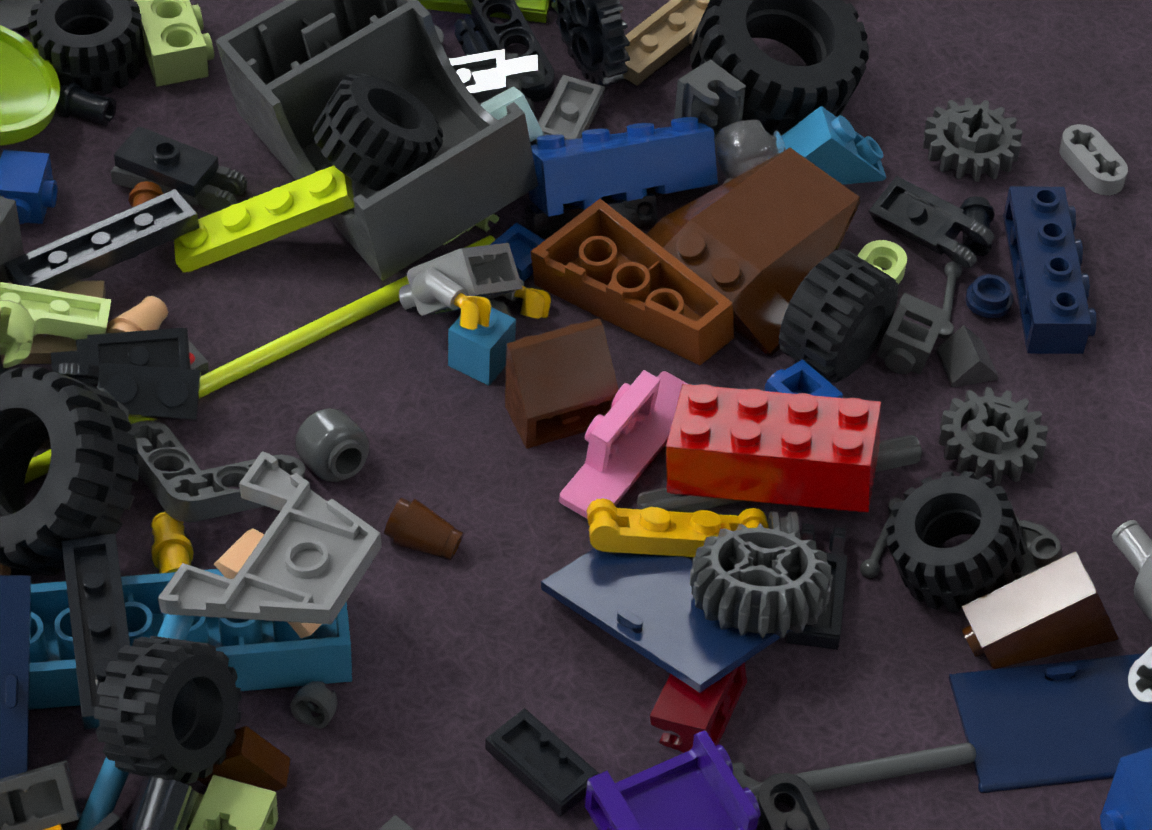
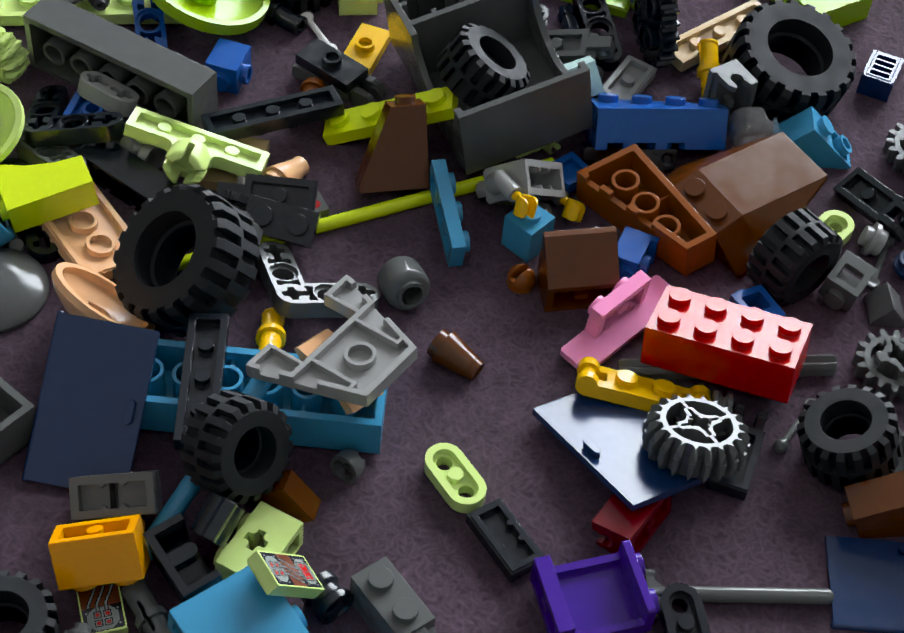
camera: 10 degrees right, 0 degrees up
none -> white hinge [301,12,338,50]
none -> yellow plate [344,23,391,76]
none -> reddish brown slope [355,94,430,193]
none -> yellowish green plate [424,443,487,513]
none -> dark azure plate [429,159,470,267]
none -> dark orange hinge [506,263,536,294]
none -> blue brick [618,226,660,280]
none -> yellow pin [696,38,720,98]
none -> dark blue slope [856,50,904,102]
none -> light grey plate [858,222,889,257]

